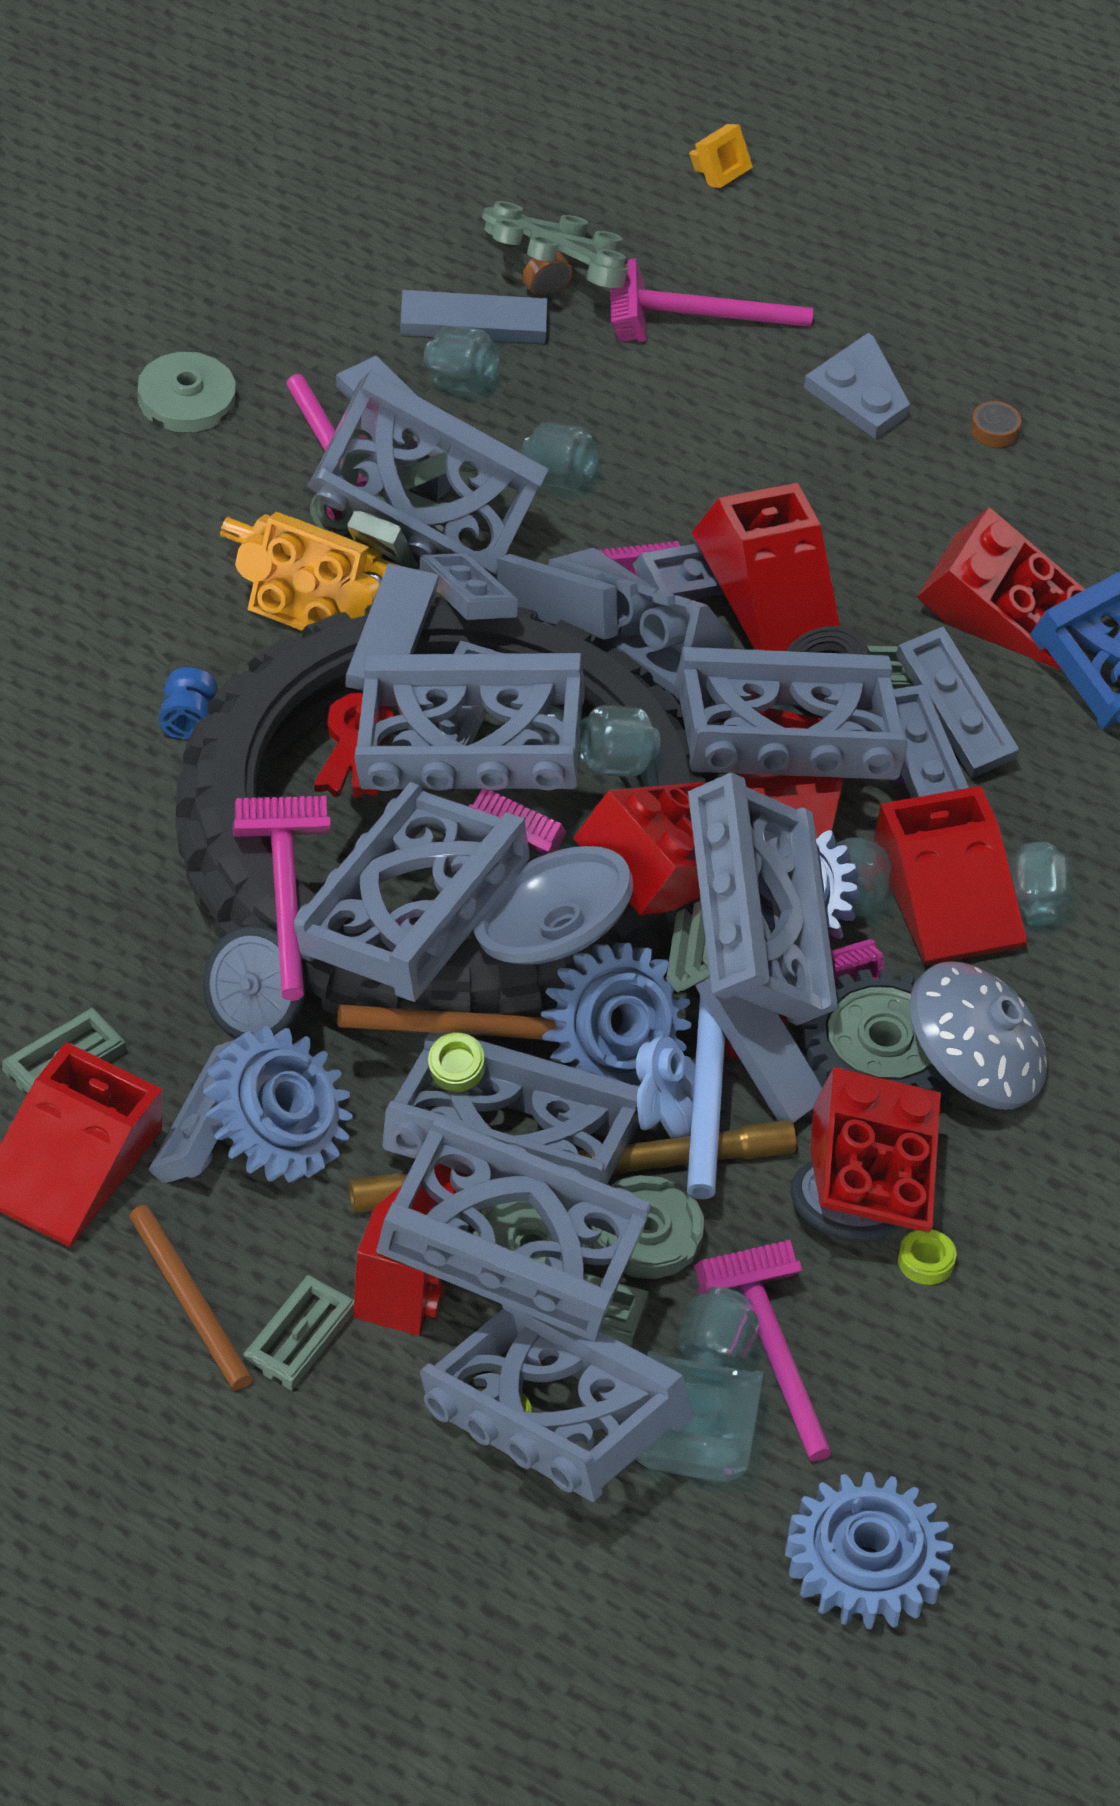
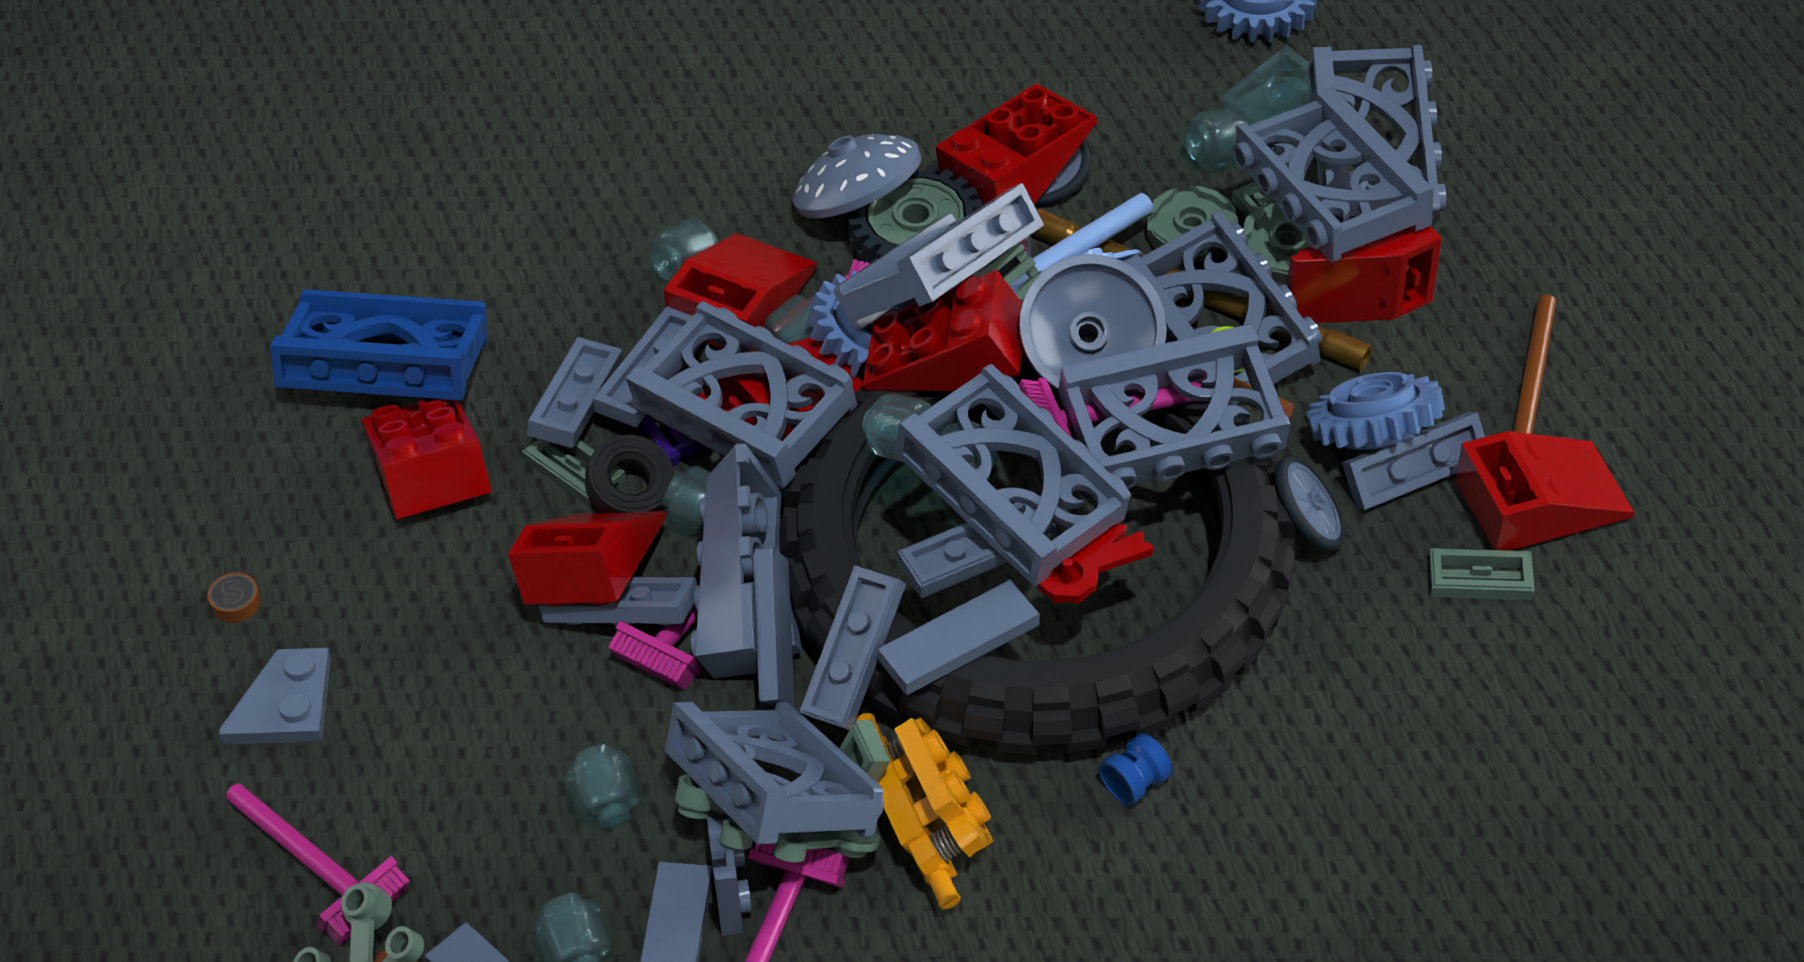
camera: 130 degrees left, 0 degrees up
dark pink piece [233,796,330,1001] -> none
sand green tile [243,1275,354,1391] -> none
dark pink piece [694,1240,831,1462] -> none

